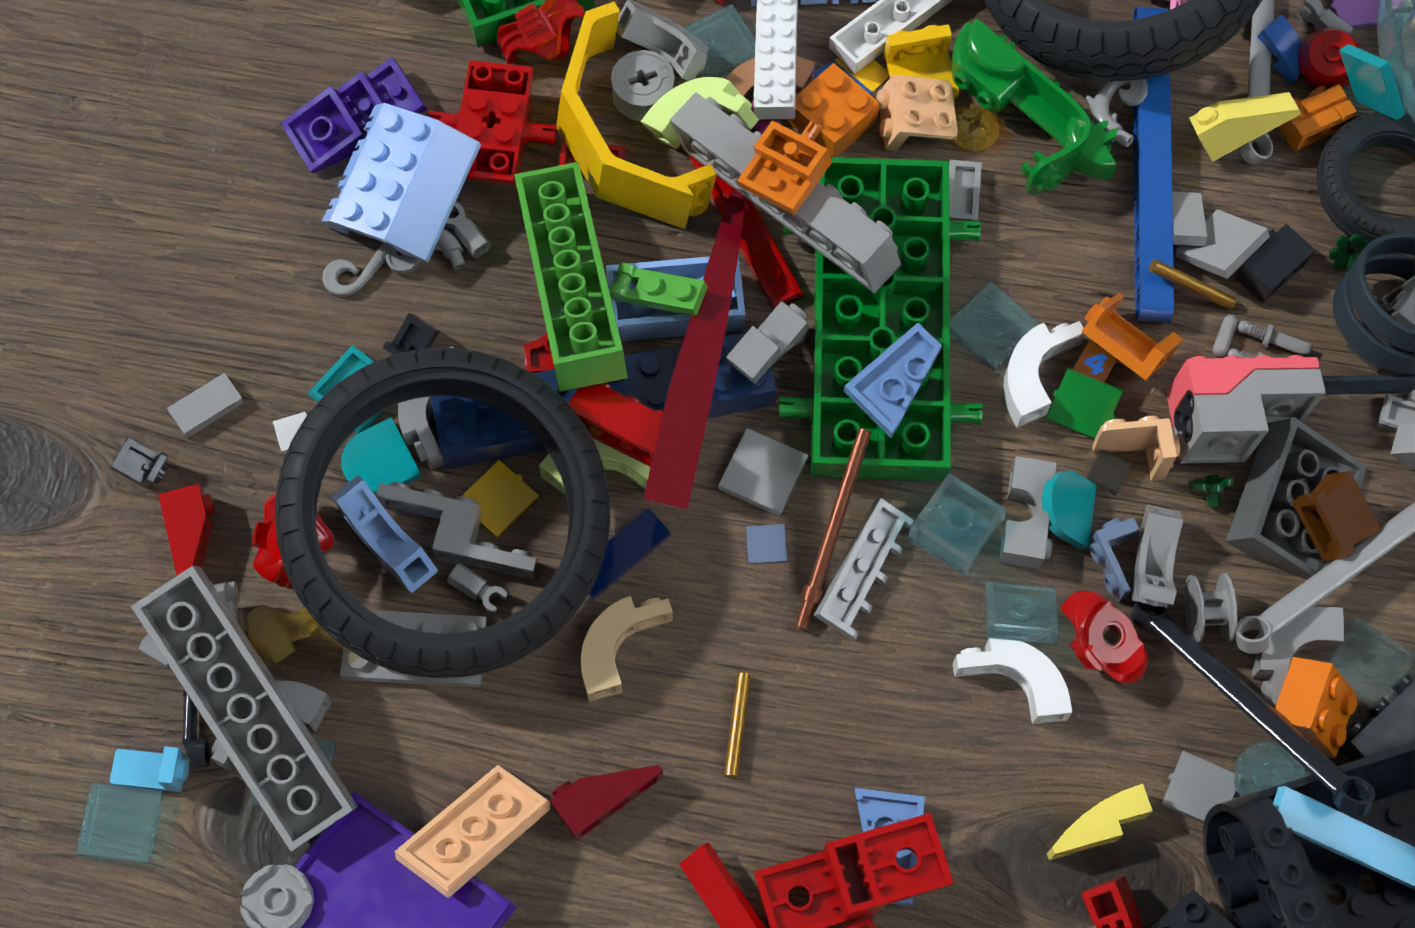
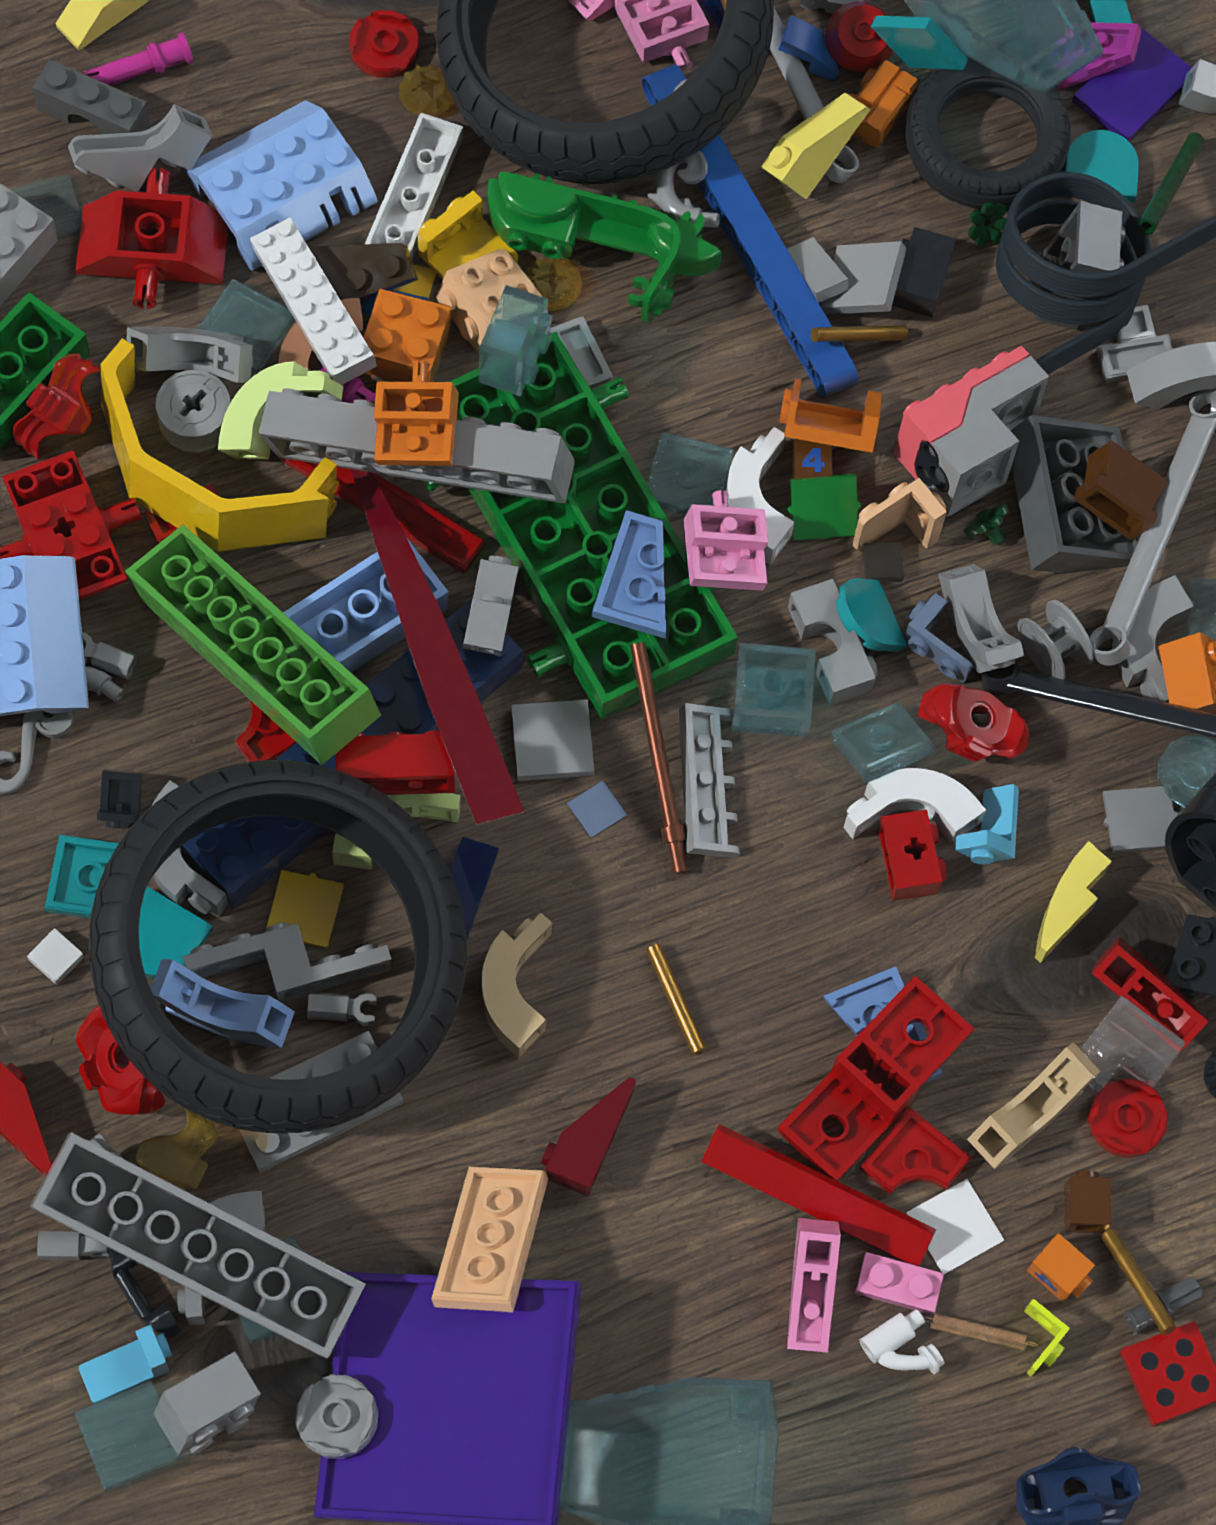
camera: 35 degrees left, 0 degrees up
bright green plate [609,263,708,316] -> none
light grey piece [1213,315,1313,358] -> none
none -> light grey brick [153,1352,260,1456]
none -> dark brown wing [308,243,418,302]
none -> clear light blue brick [479,285,553,396]
none -> bright pink plate [684,490,768,591]
none -> red brick [877,809,947,901]
none -> medium azure bracket [956,784,1019,864]

